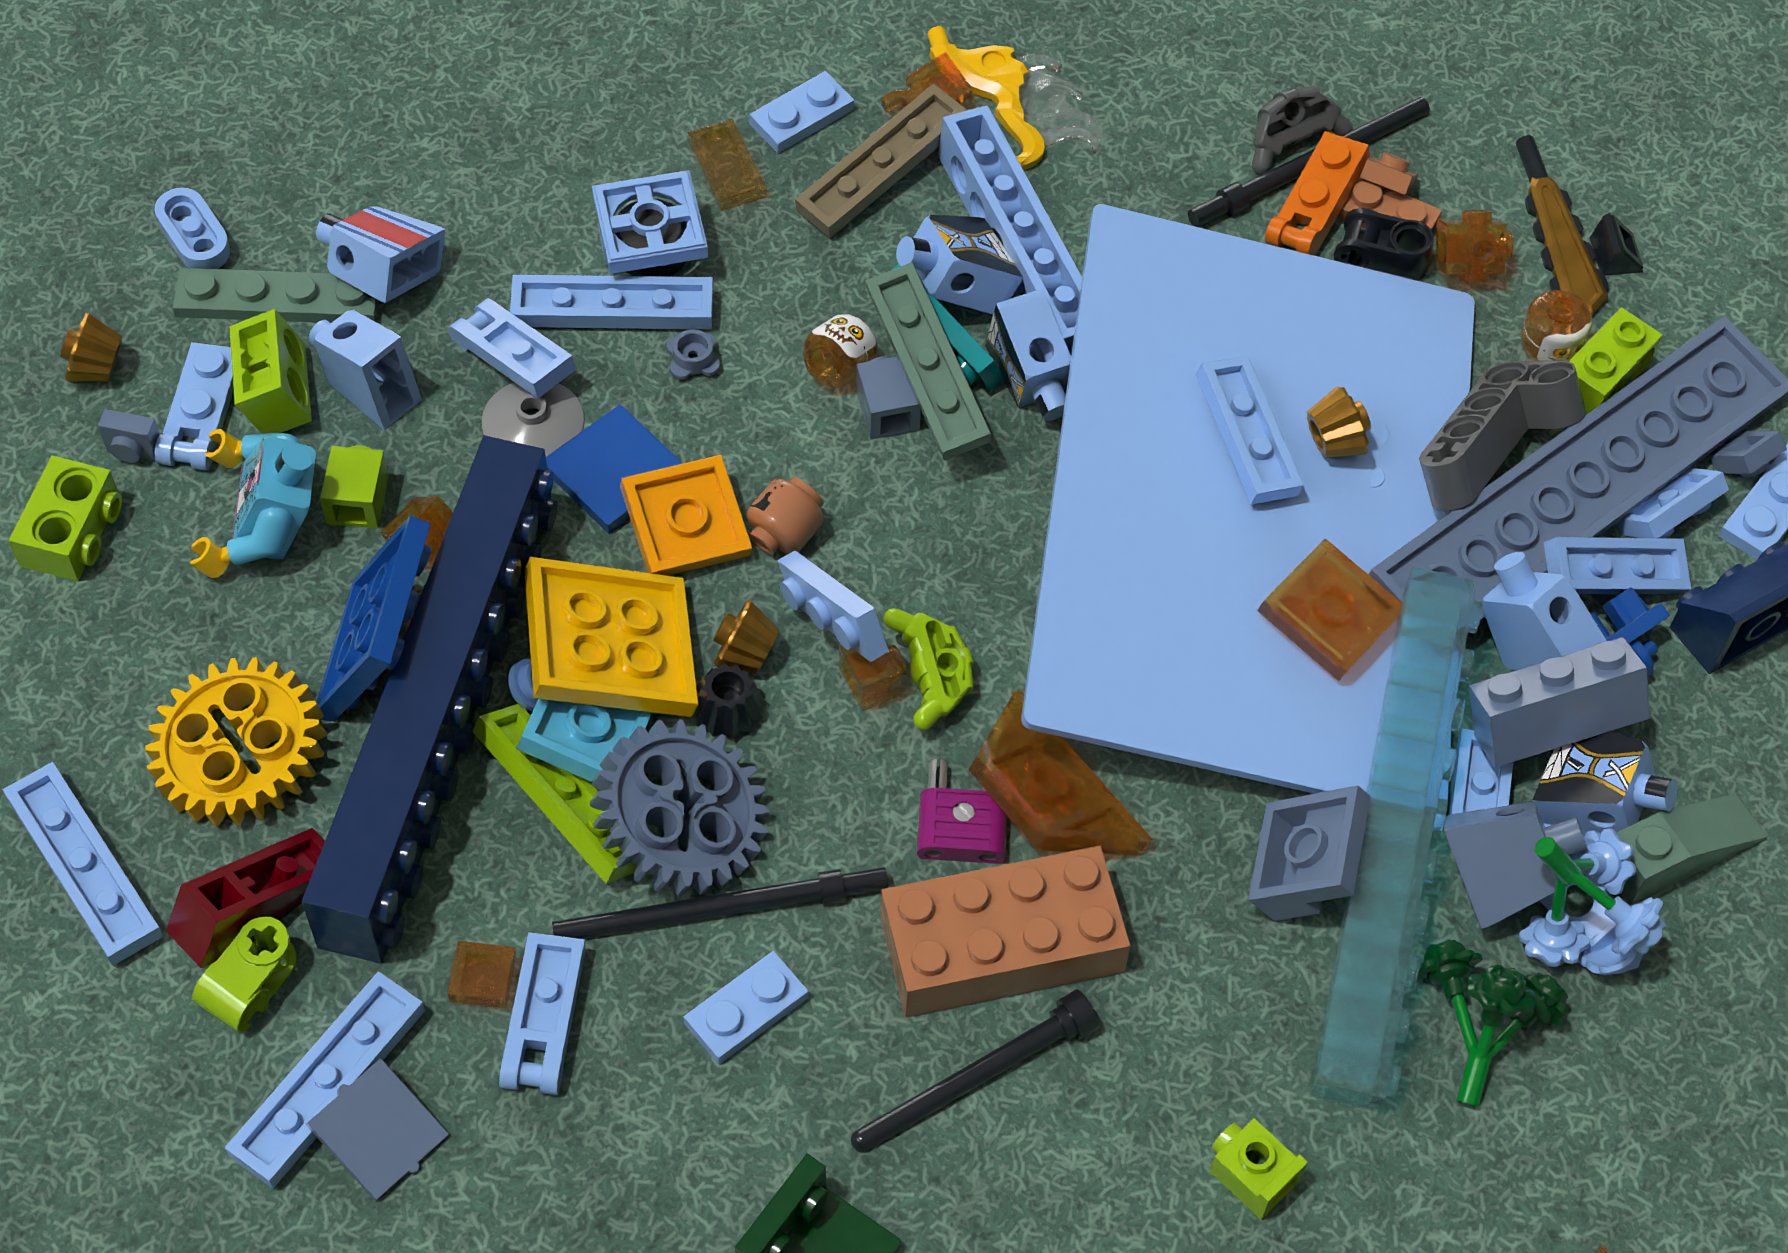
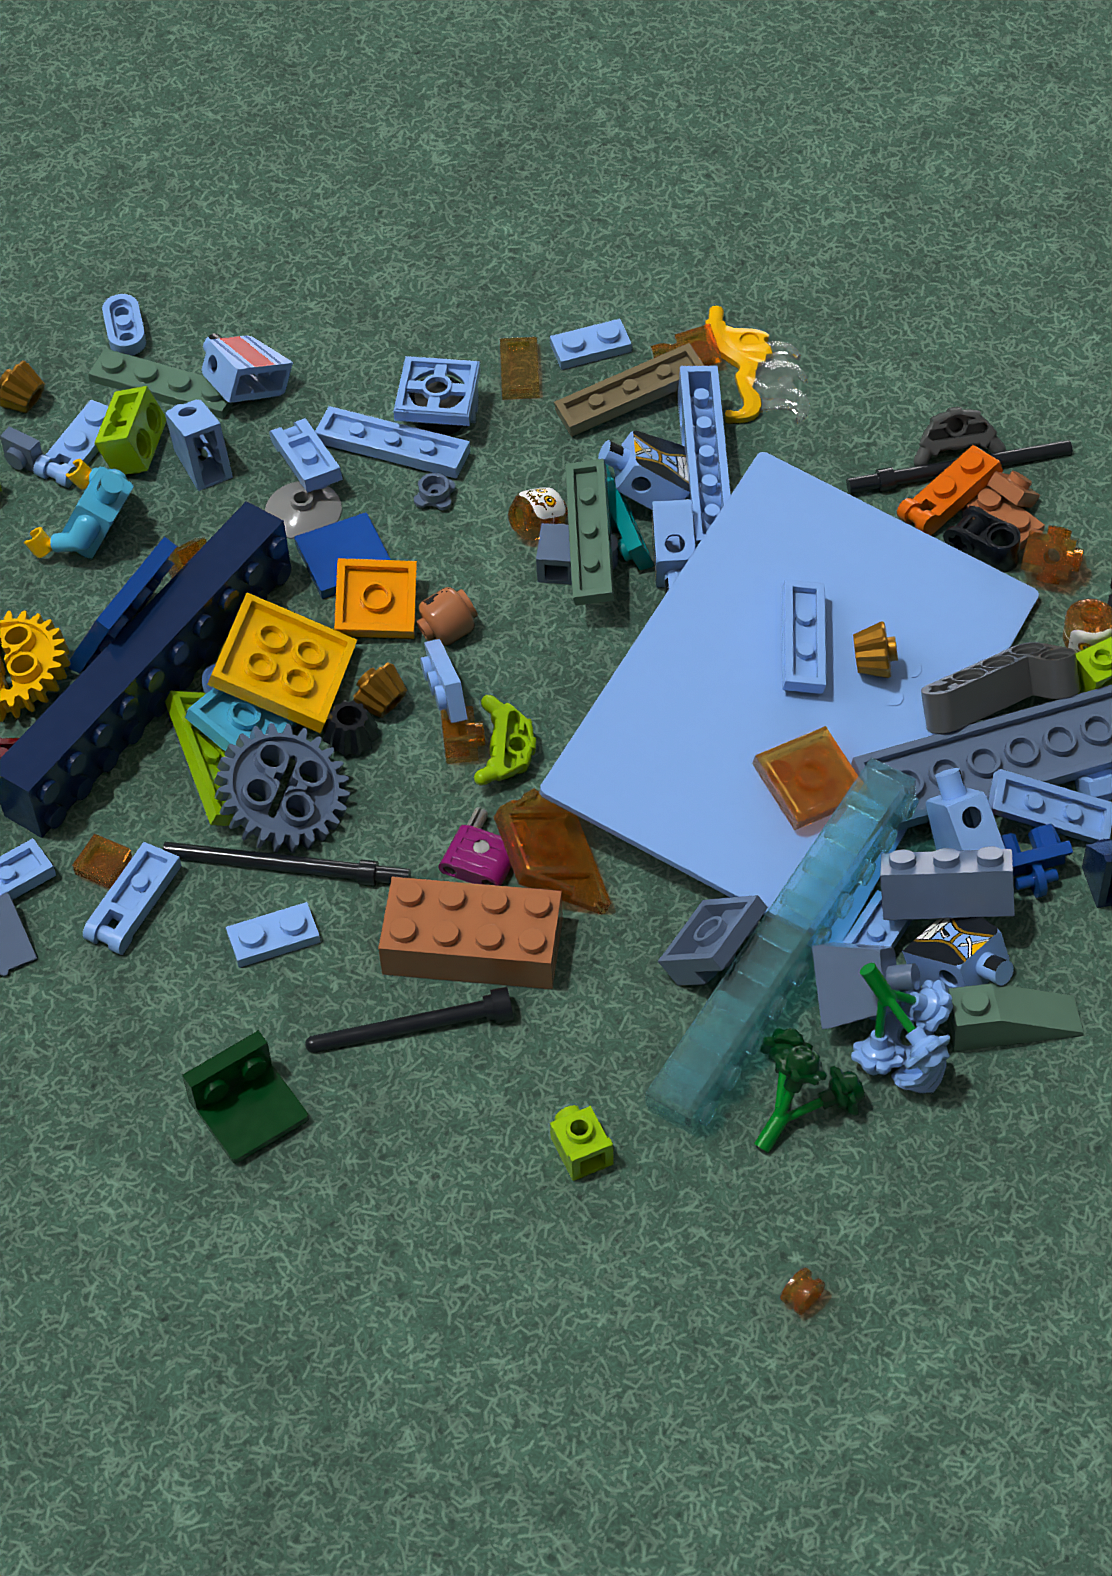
camera: 25 degrees right, 5 degrees down
lime brick [320,445,389,529] -> none

